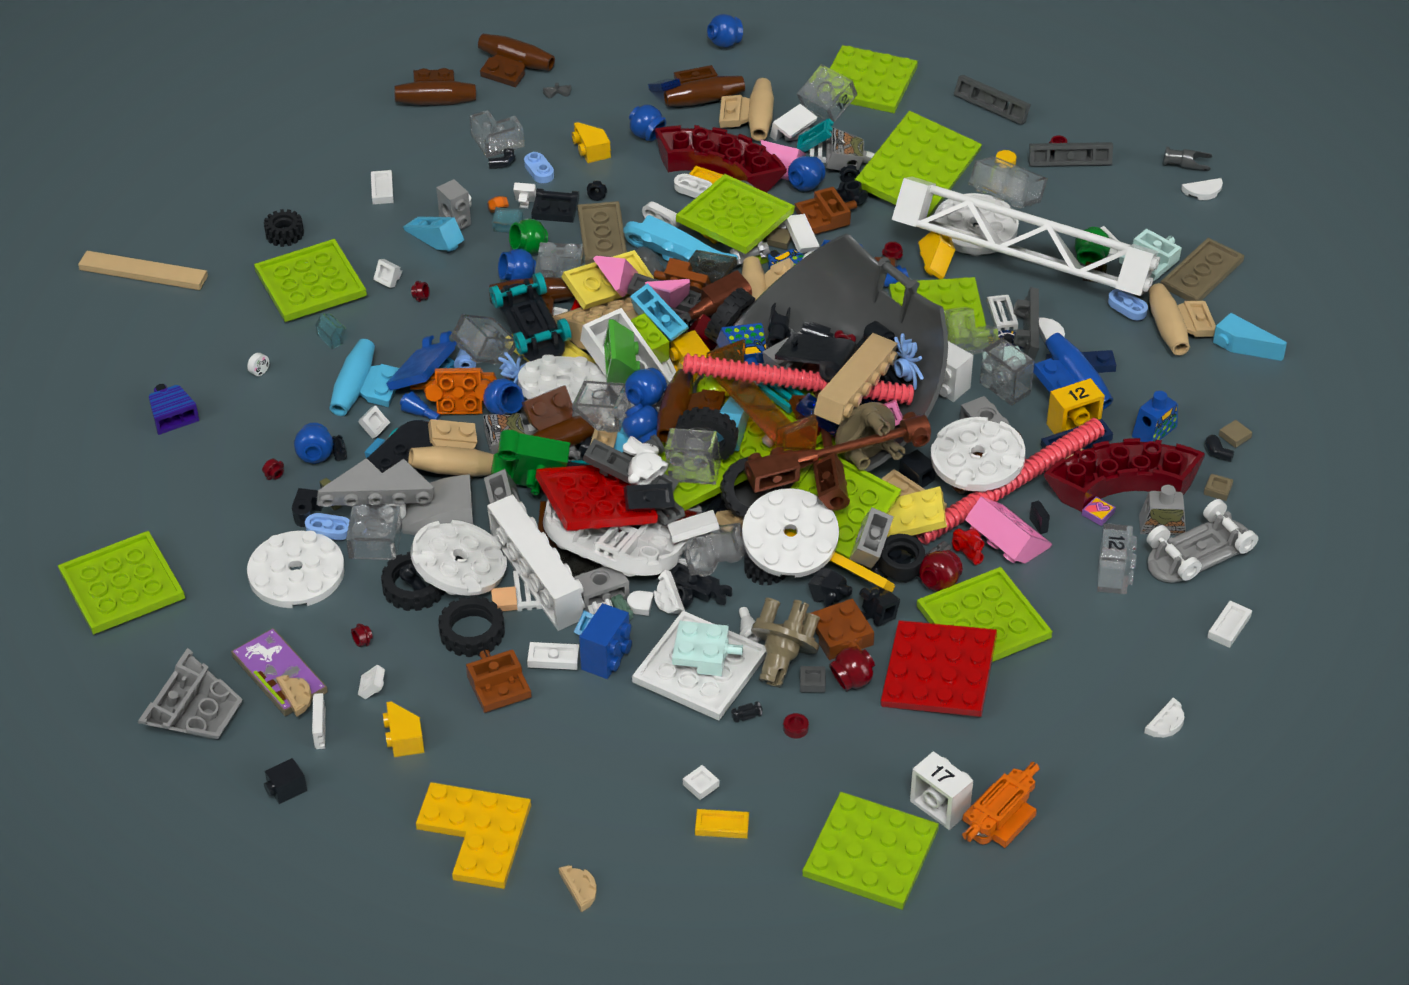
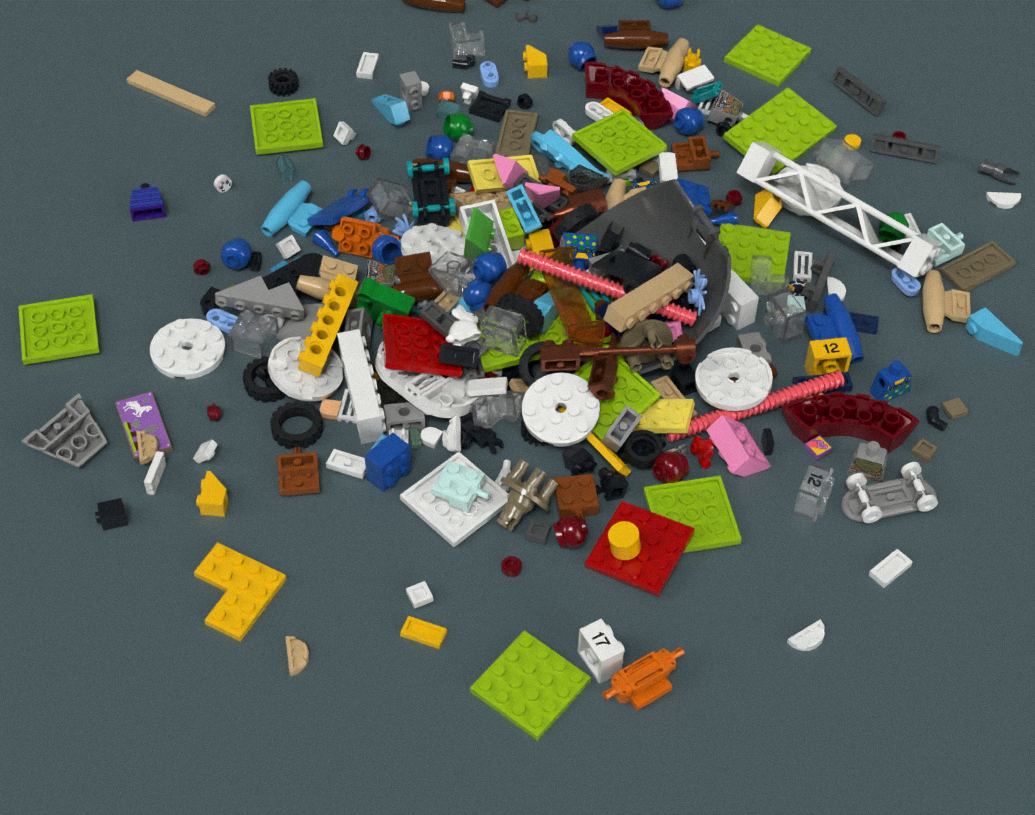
camera: 15 degrees right, 5 degrees up
black piece [731,701,762,723] -> none
clear brick [797,64,857,122] -> none
black plate [836,181,868,206] -> none
none -> yellow brick [297,273,359,377]
none -> yellow piece [608,521,641,560]
none -> yellow plate [683,48,702,73]

